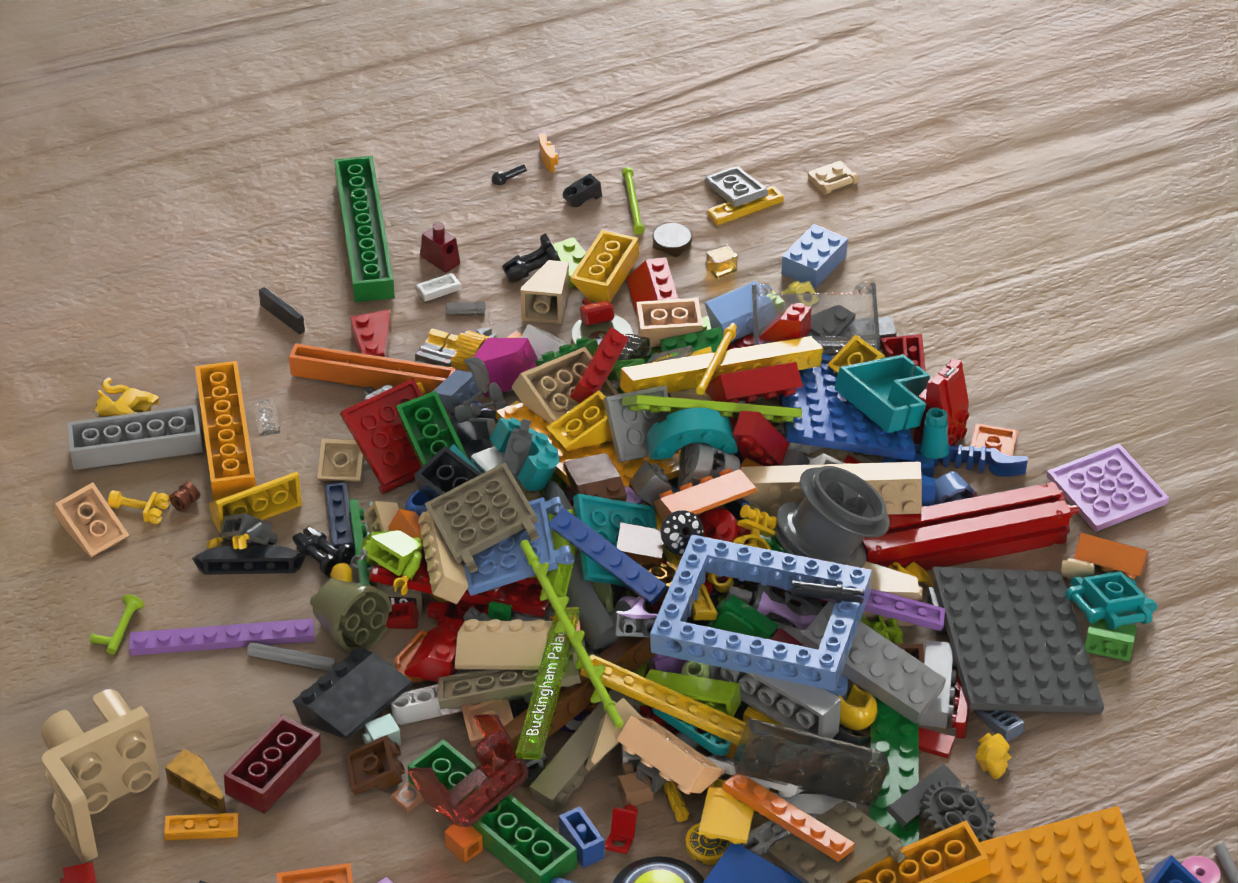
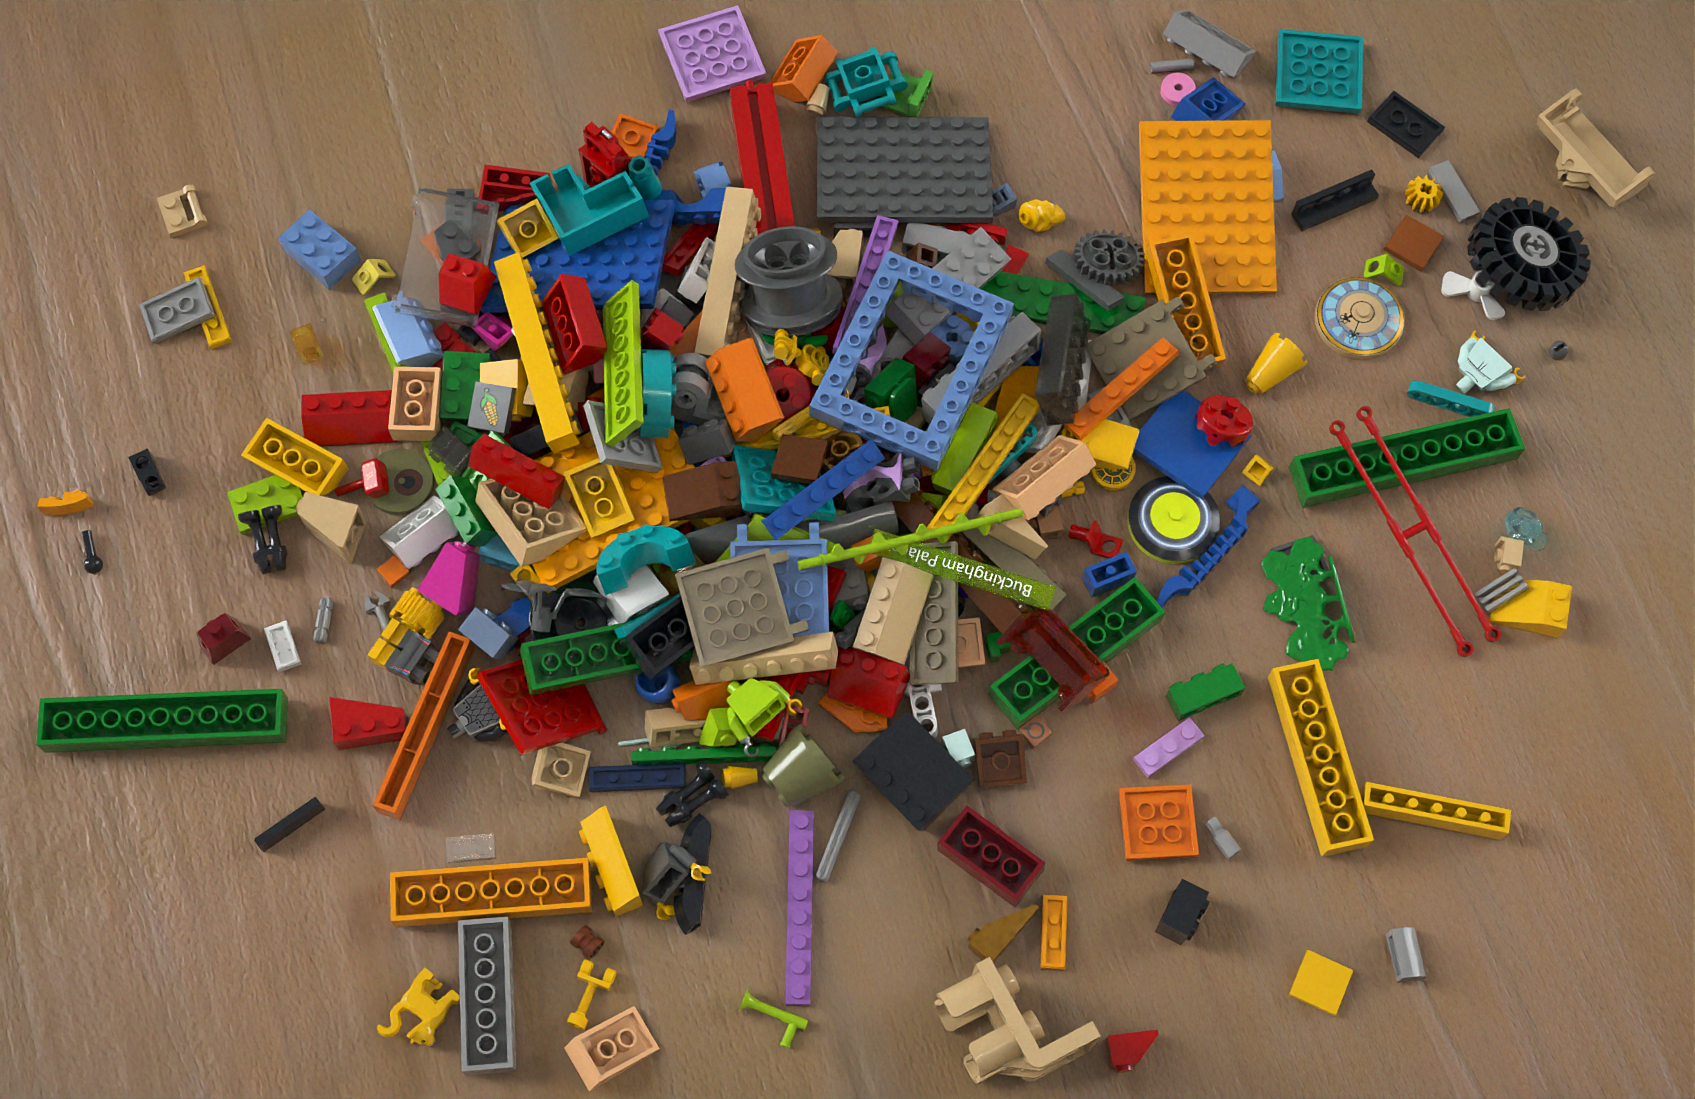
camera: 85 degrees left, 25 degrees up
dark grey hinge [501,419,533,482] -> none
lime bar [622,167,645,235] -> none
tile [652,223,692,257] -> none
black dish [661,510,705,556] -> none
yellow bar [696,323,737,395] -> none
black pin [791,580,864,604] -> none

